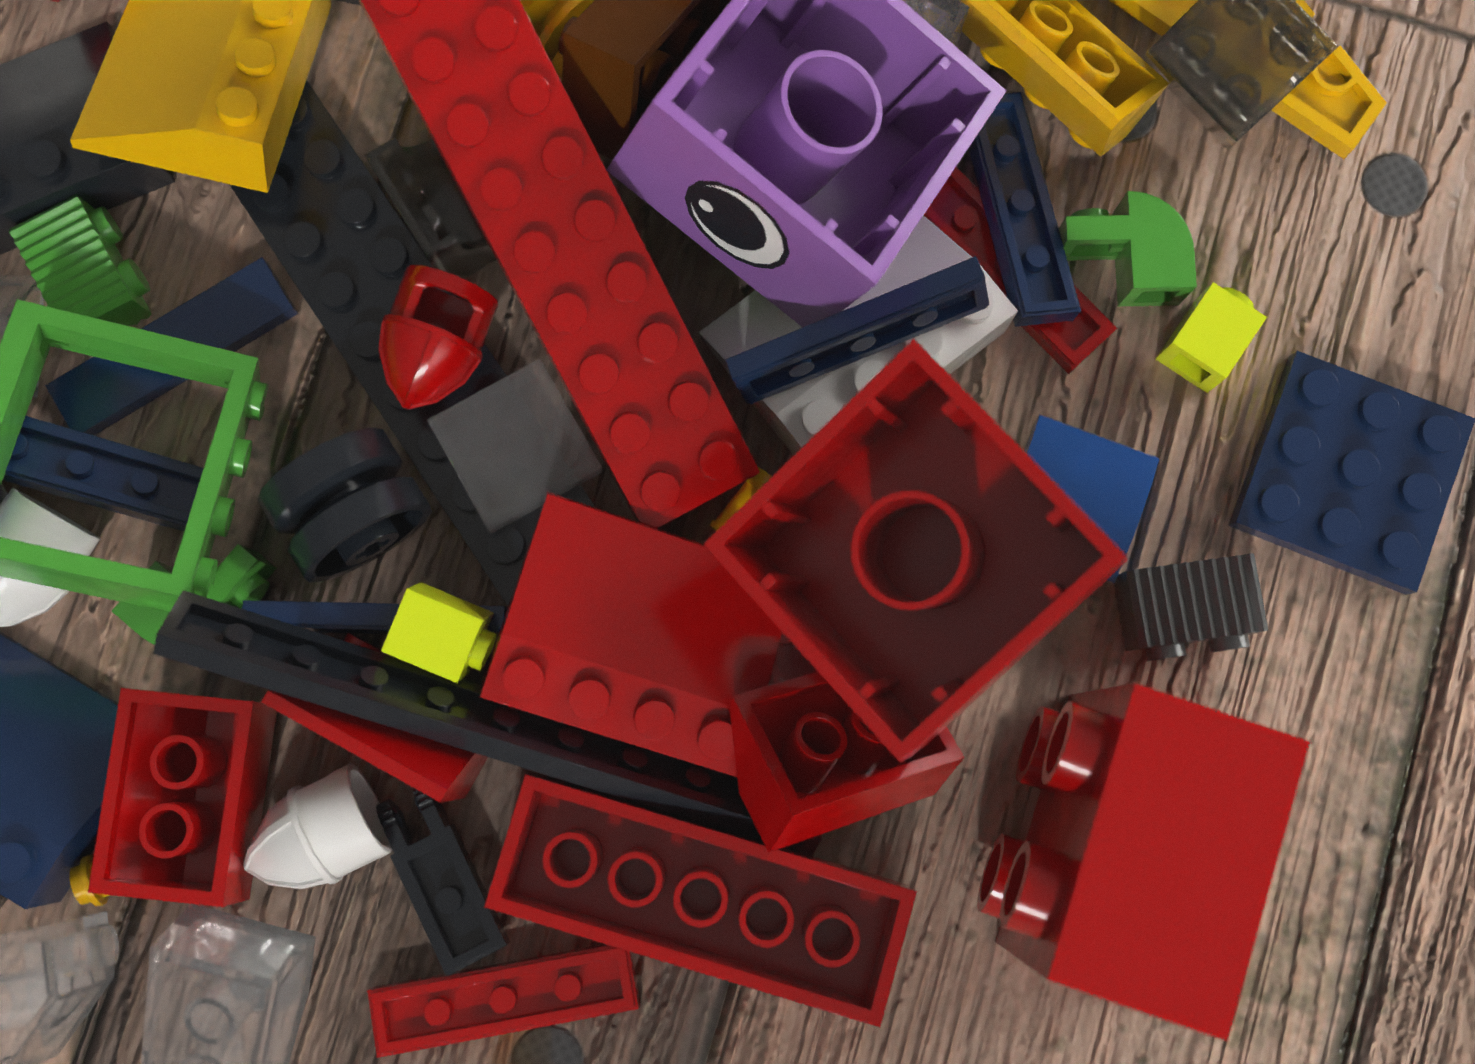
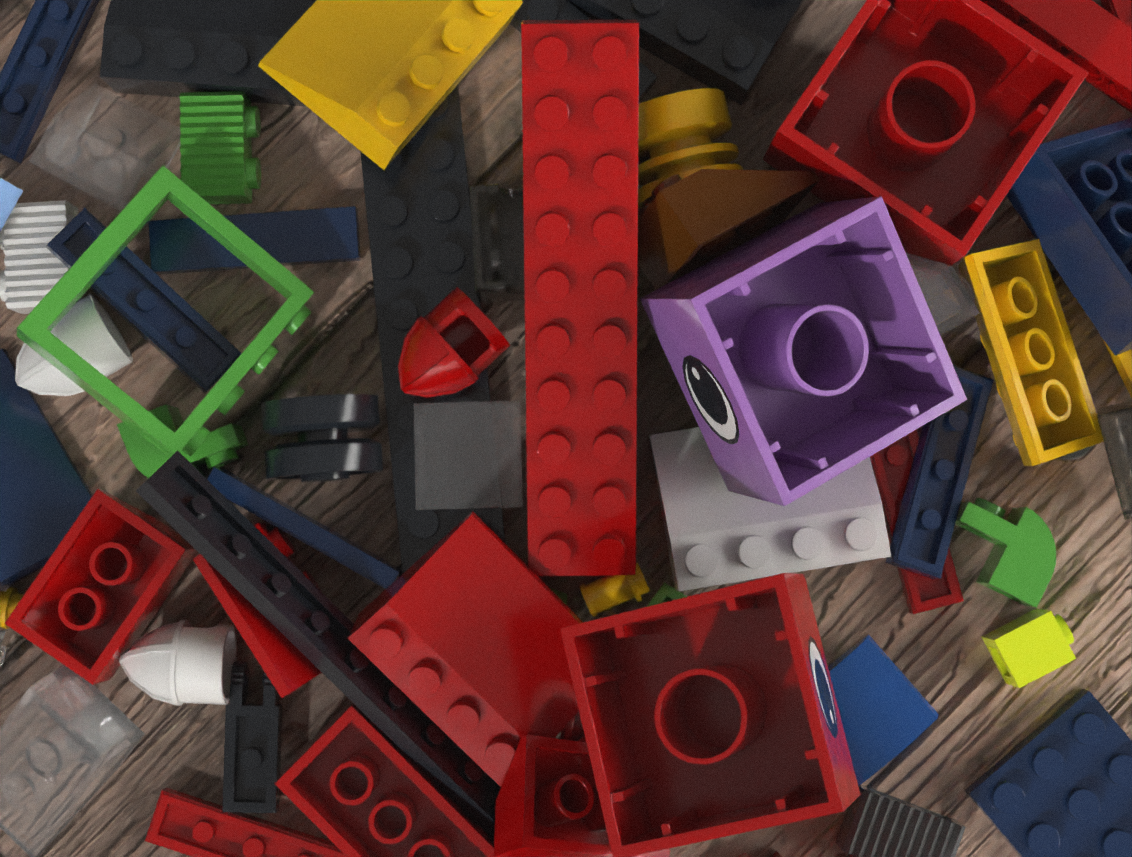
camera: 30 degrees right, 5 degrees up
neon yellow brick [381,582,497,683] -> none
dark blue tile [725,256,989,404] -> none

